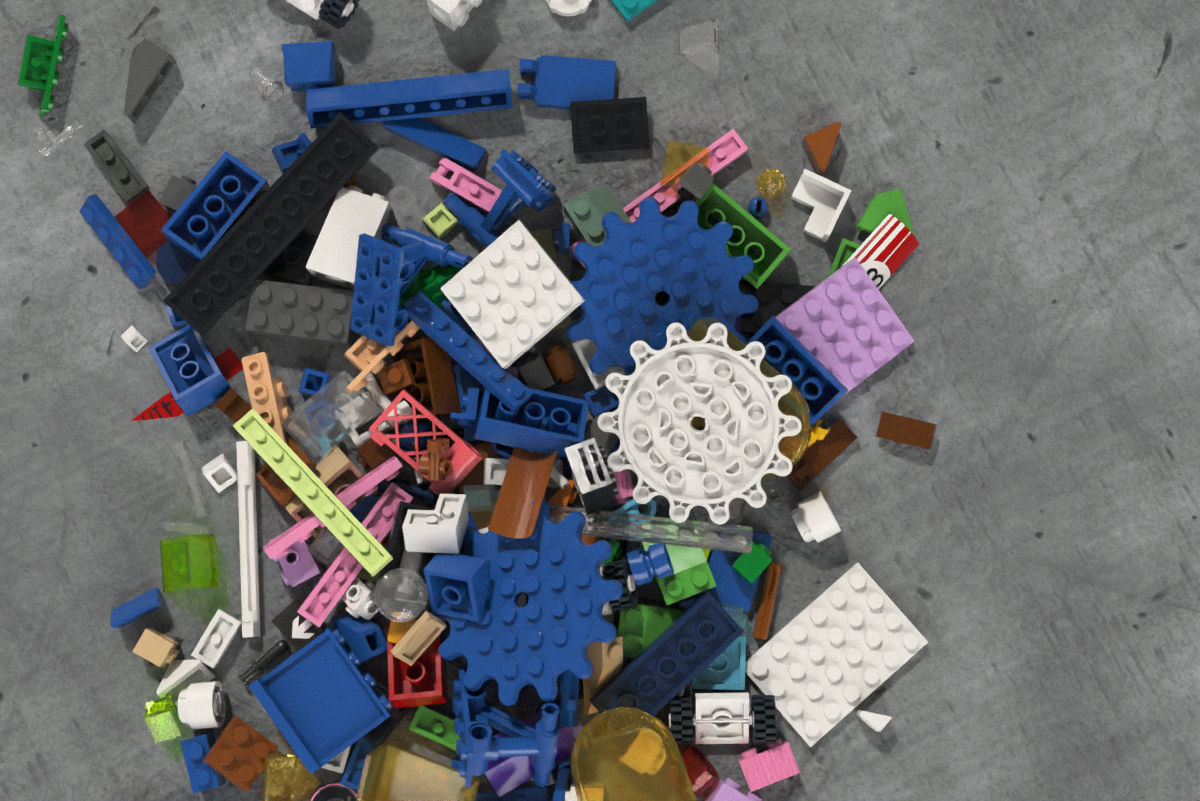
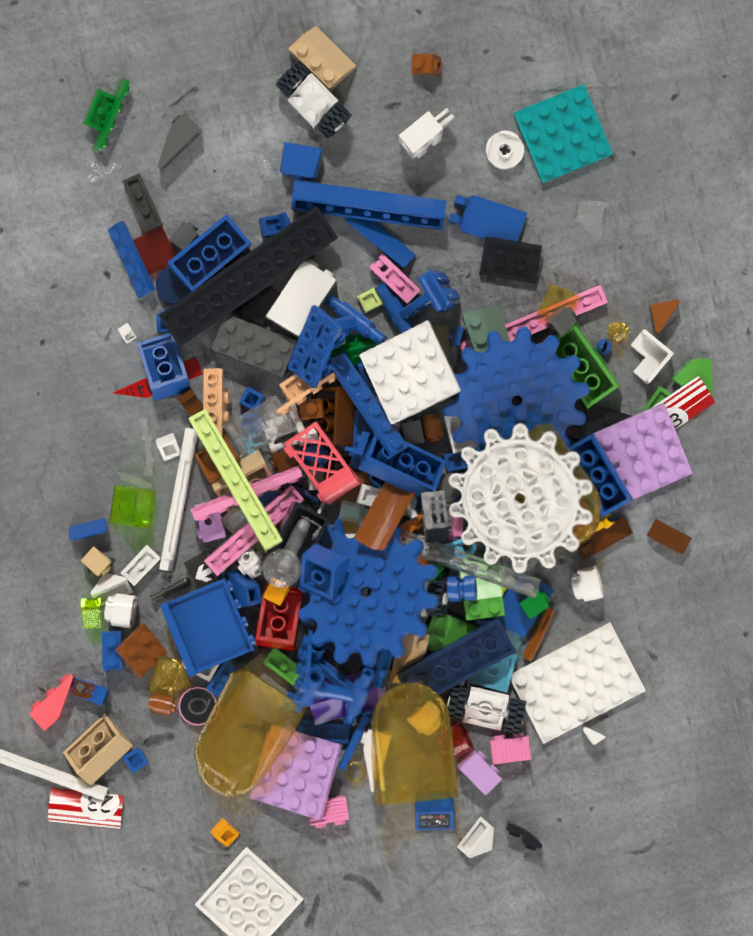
camera: 15 degrees right, 5 degrees up
tan tile [391,611,446,666] -> none
white panel [402,494,469,554] -> none
dark orange plate [419,438,451,481] -> none

